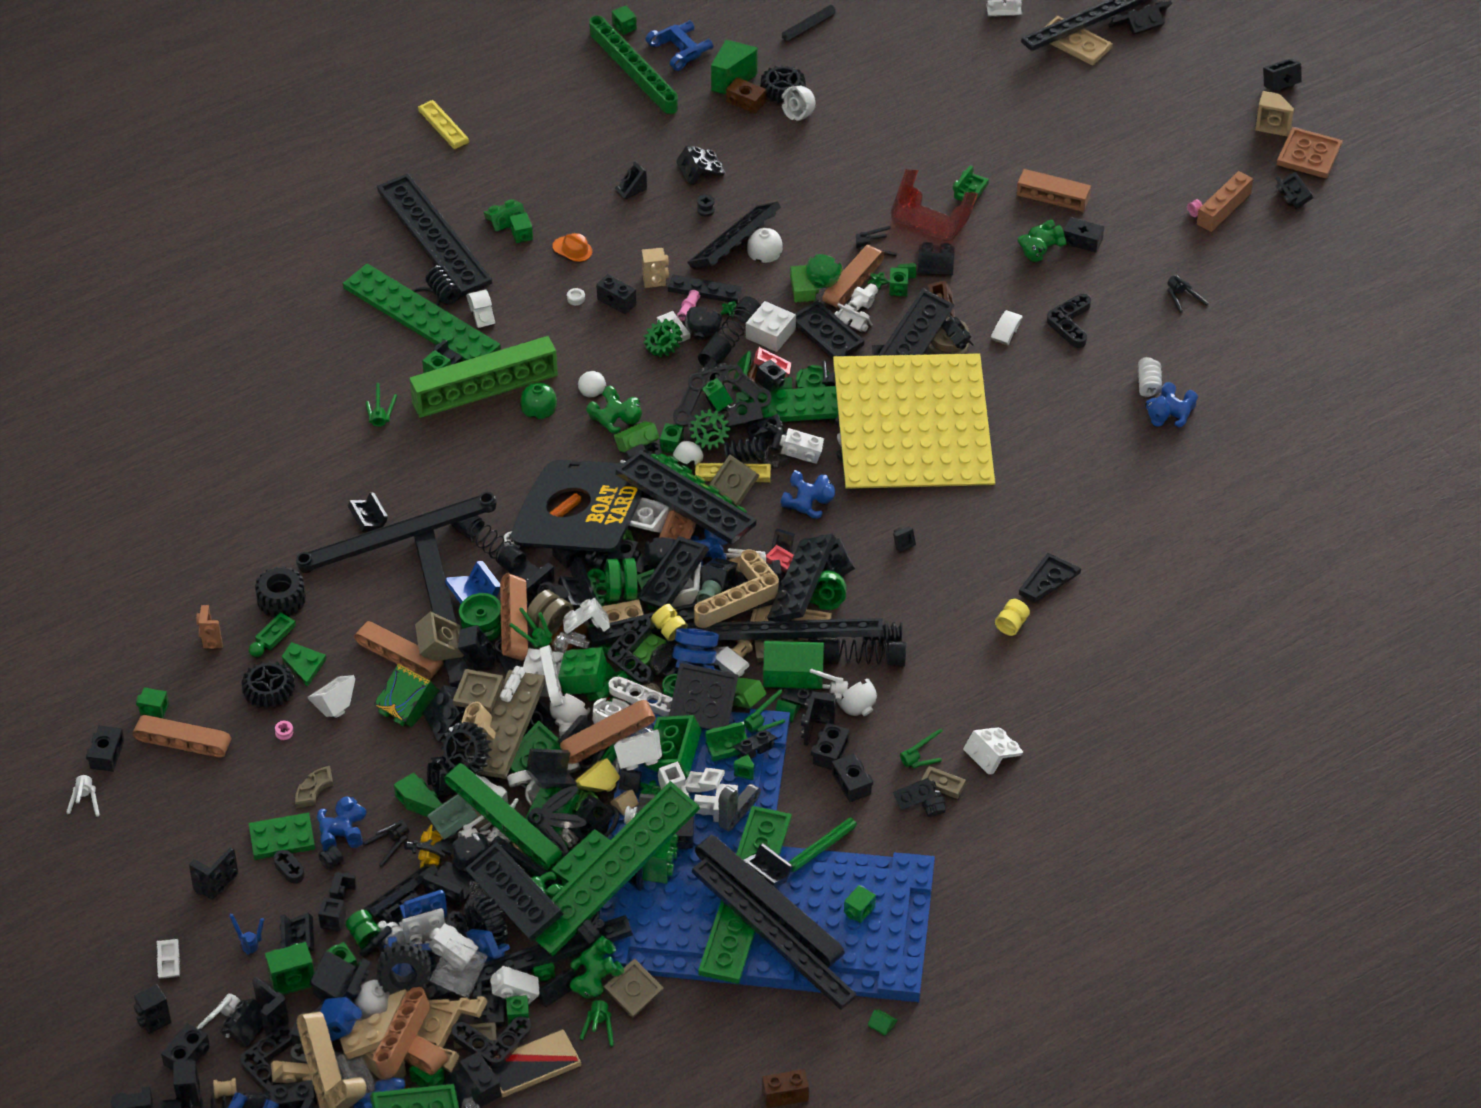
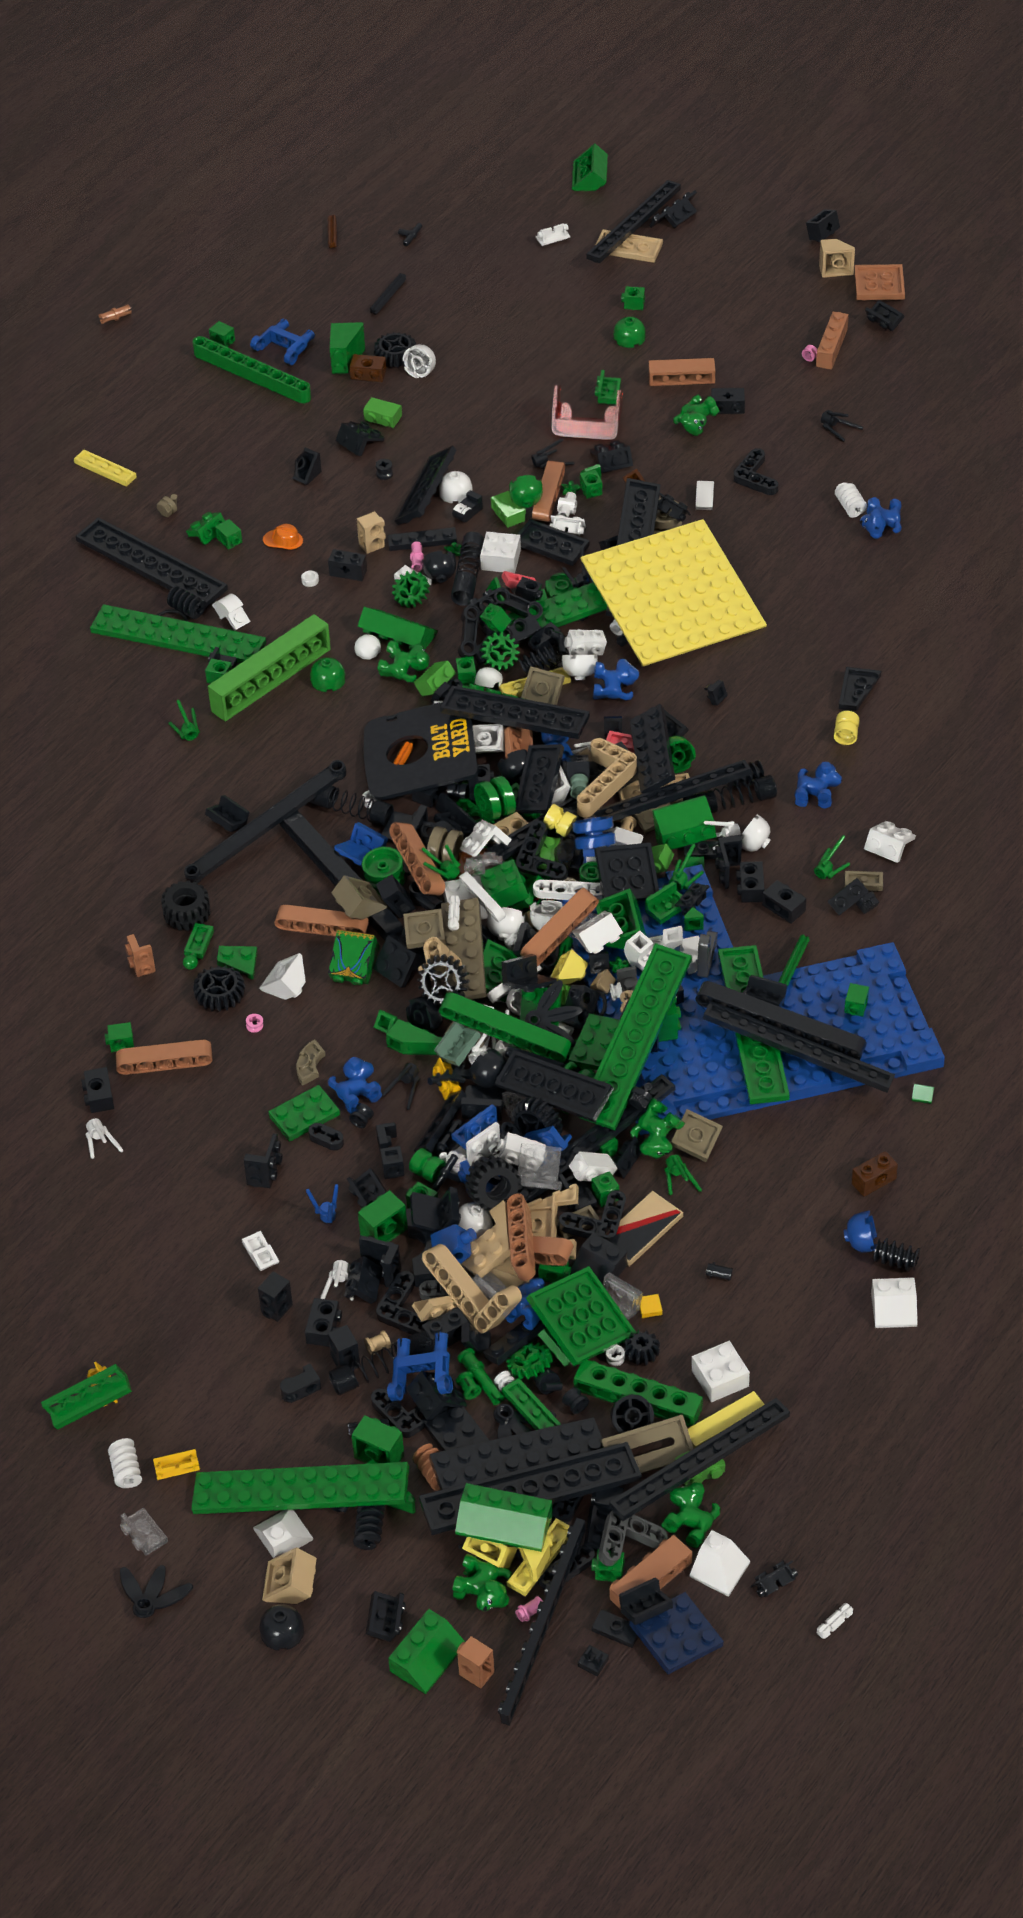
camera: 20 degrees left, 0 degrees up
none -> dark tan piece [157,494,177,517]
none -> green slope [357,606,438,649]
none -> bright green brick [363,397,402,428]
none -> green slope [373,1009,398,1033]
none -> black leg [452,490,483,523]
none -> white cylinder [562,655,598,680]
none -> green cylinder [613,317,646,348]
none -> green brick [621,286,645,310]
none -> blue animal [794,762,842,808]

